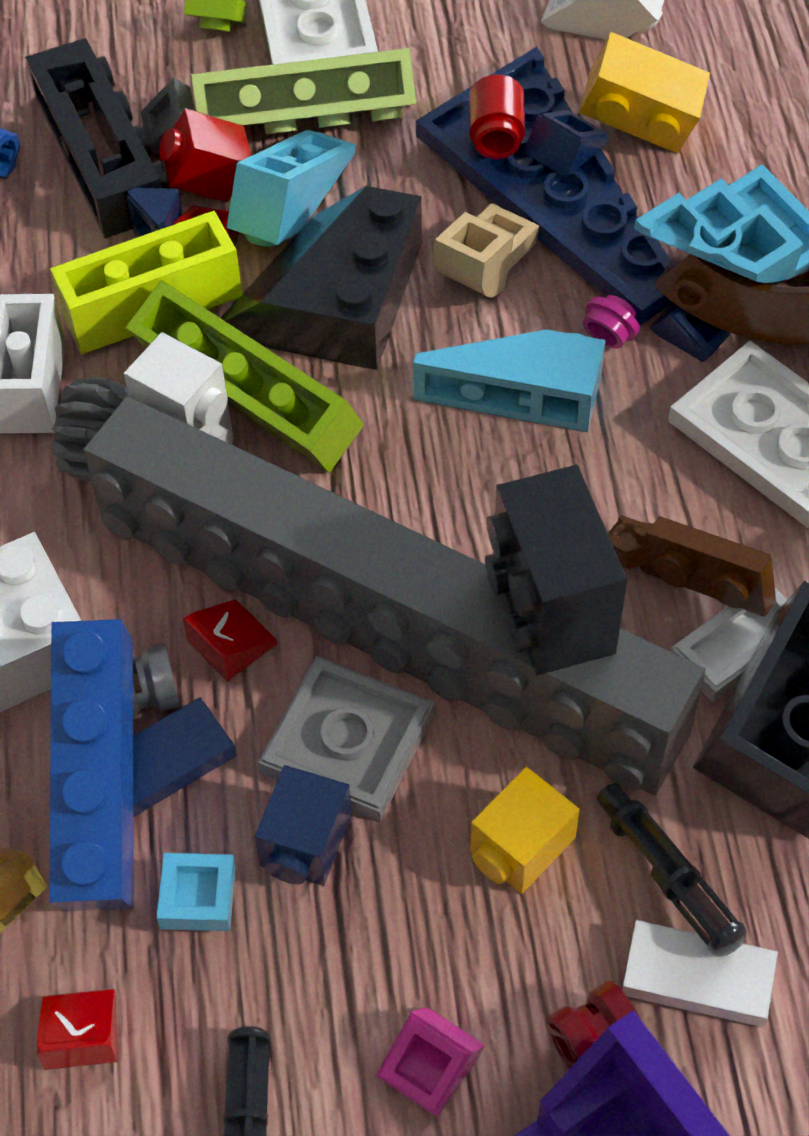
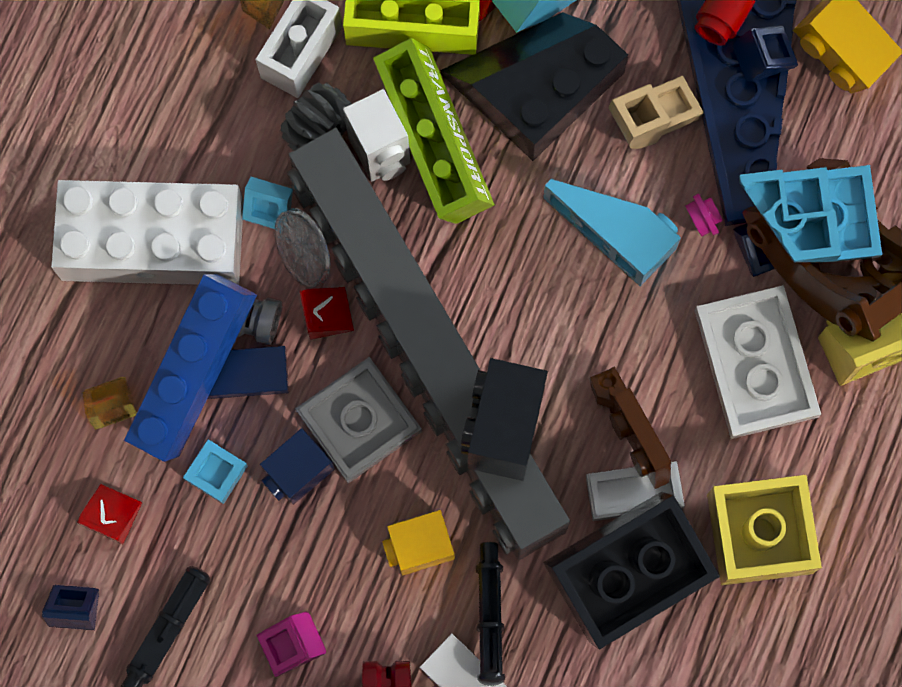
camera: 30 degrees right, 20 degrees up
none -> medium azure plate [242,177,293,232]
none -> clear wheel [275,208,331,288]

